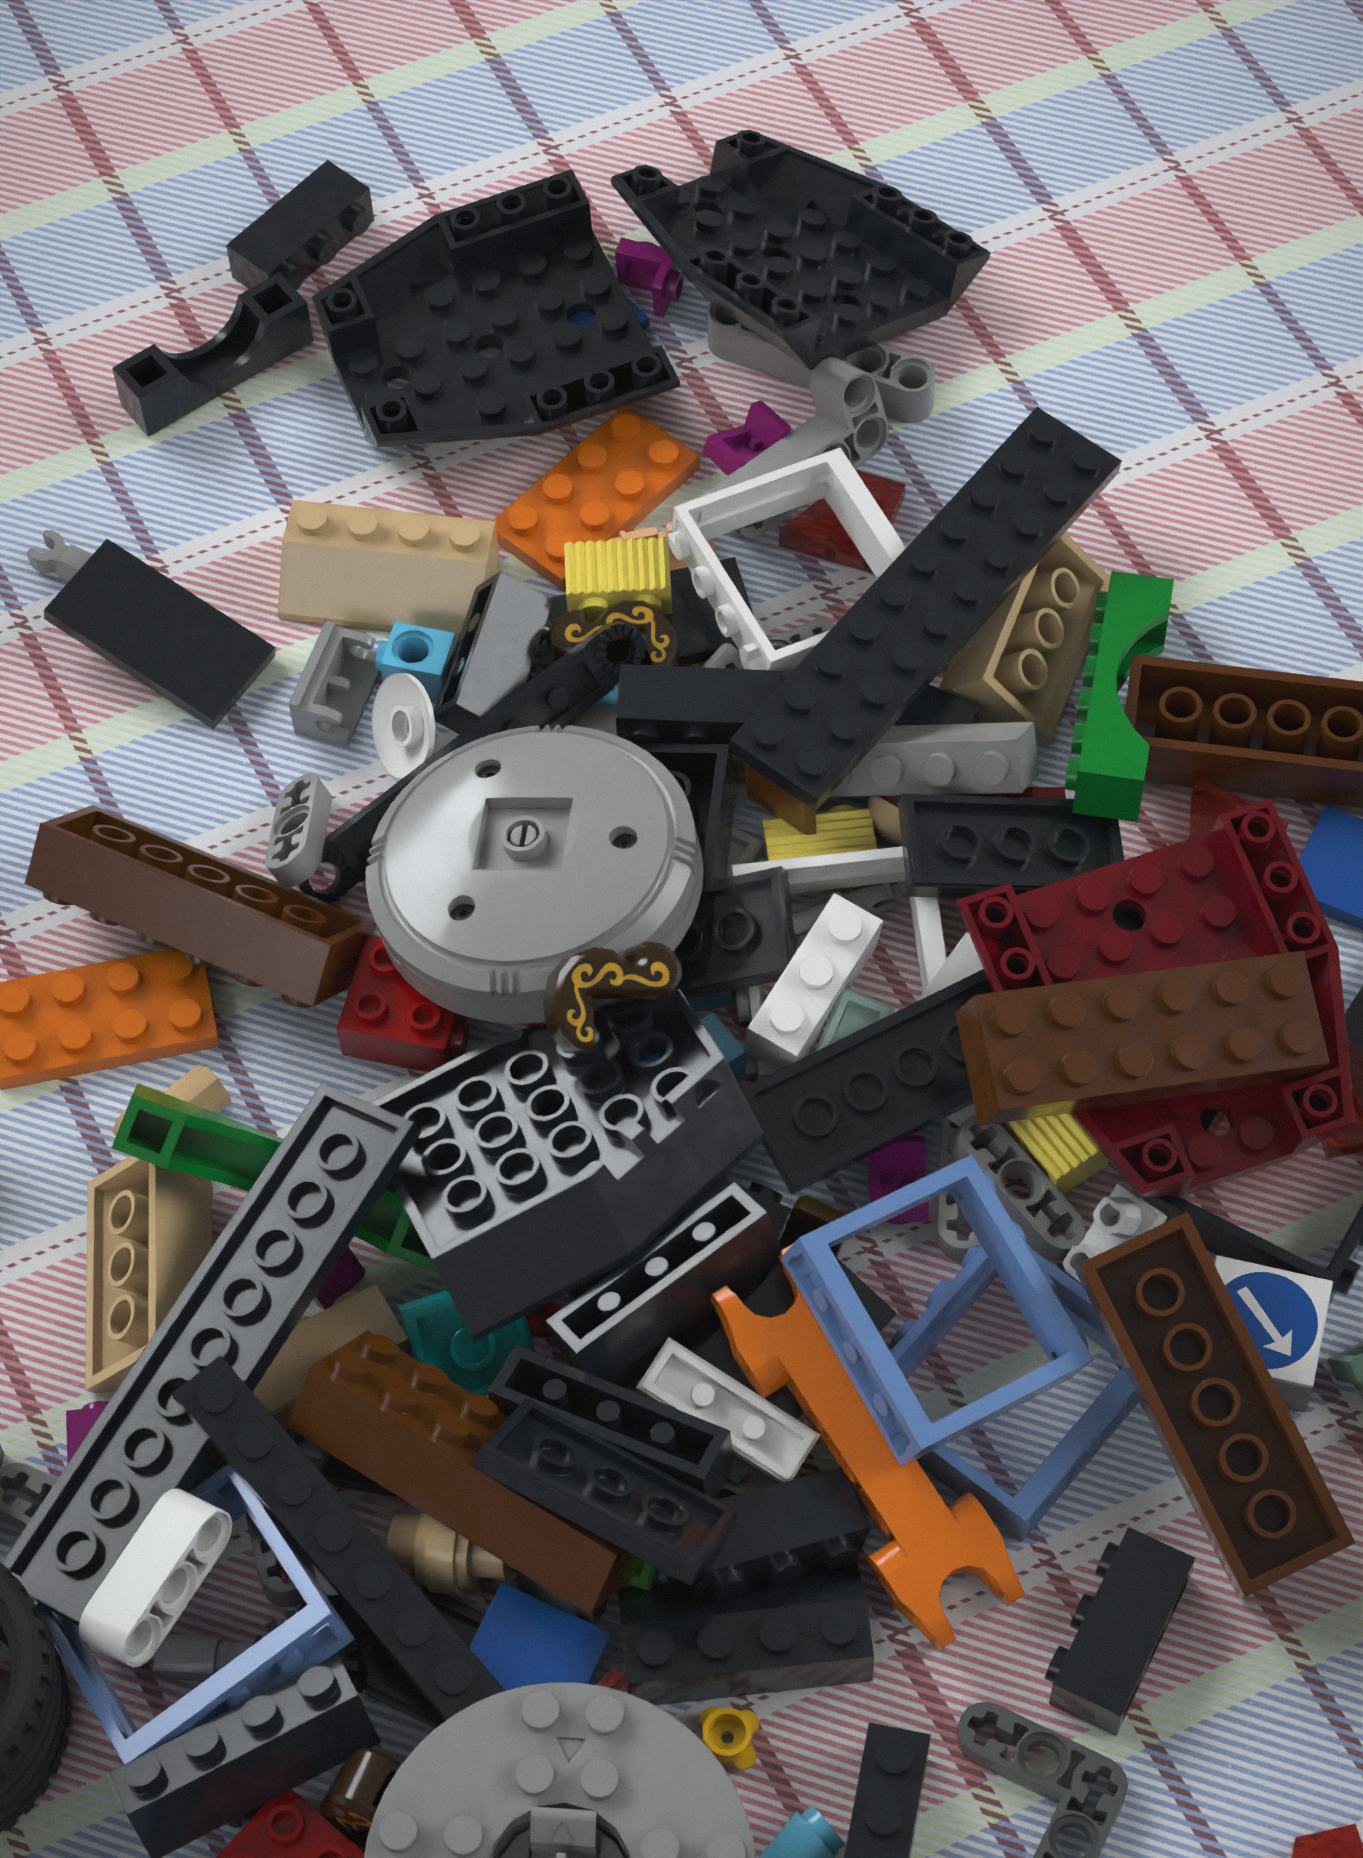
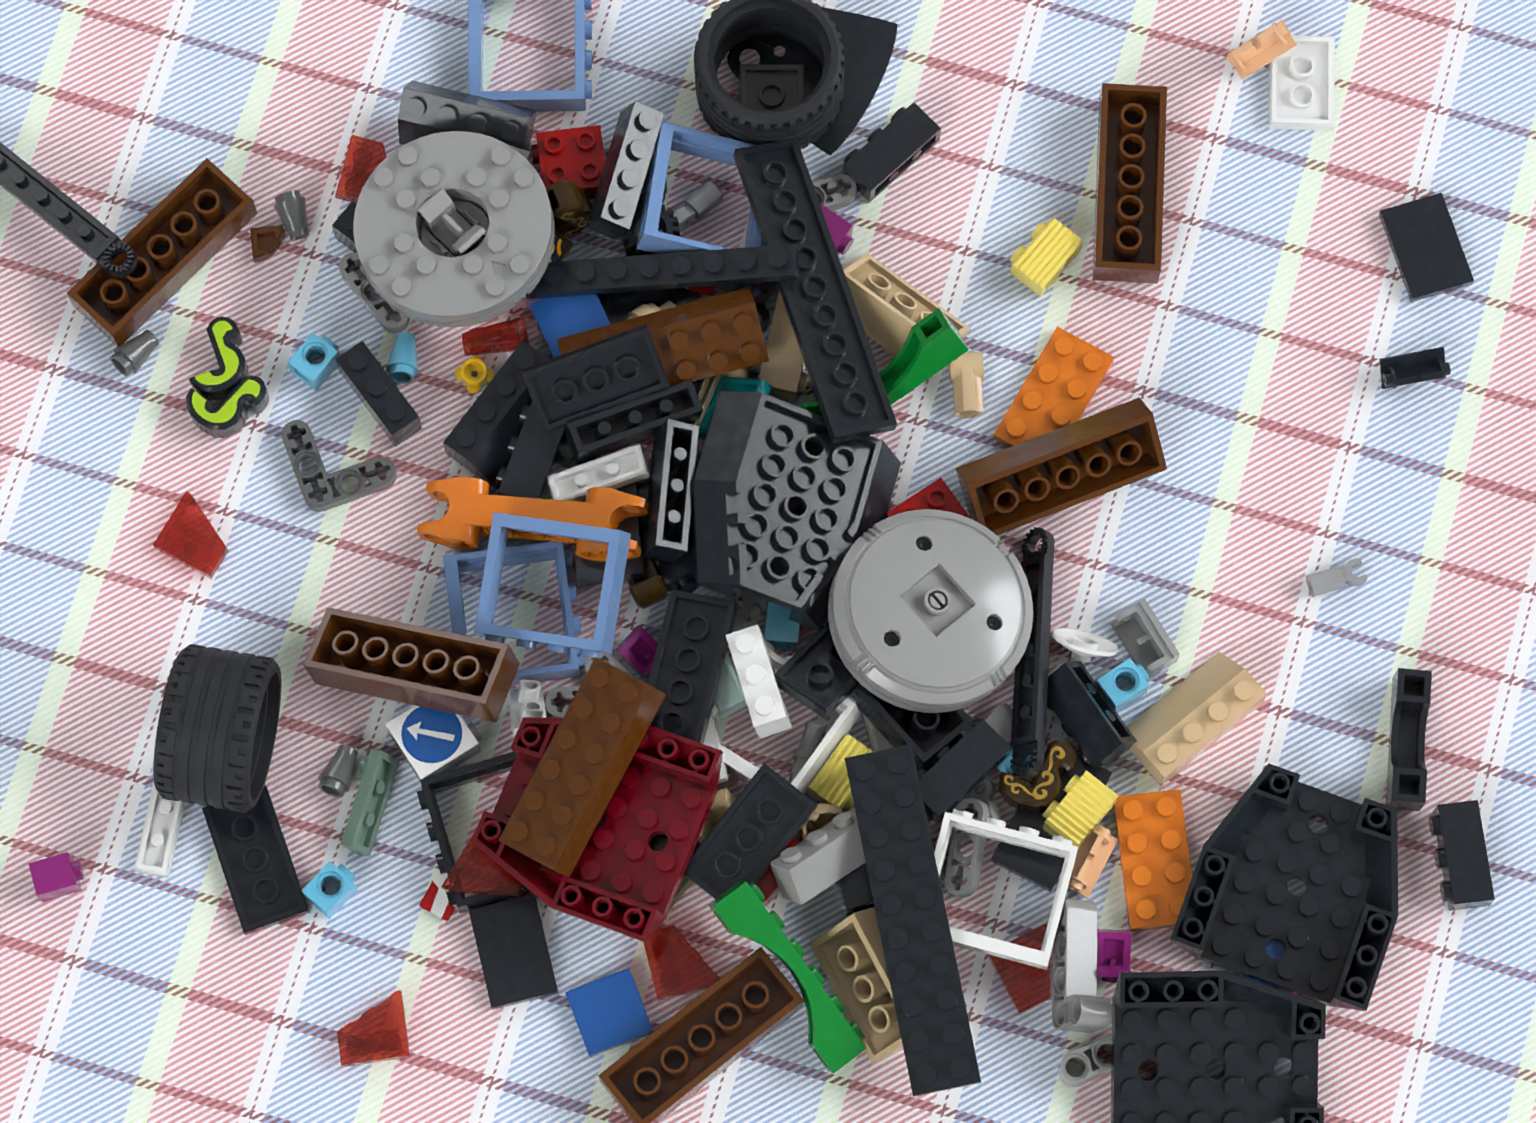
camera: 130 degrees right, 15 degrees up
black tile [44,539,276,729] -> none
white beam [79,1488,232,1668] -> none
light grey beam [265,773,332,888] -> none
dark brown animal [543,942,682,1056] -> none
black brick [1044,1527,1195,1736] -> none

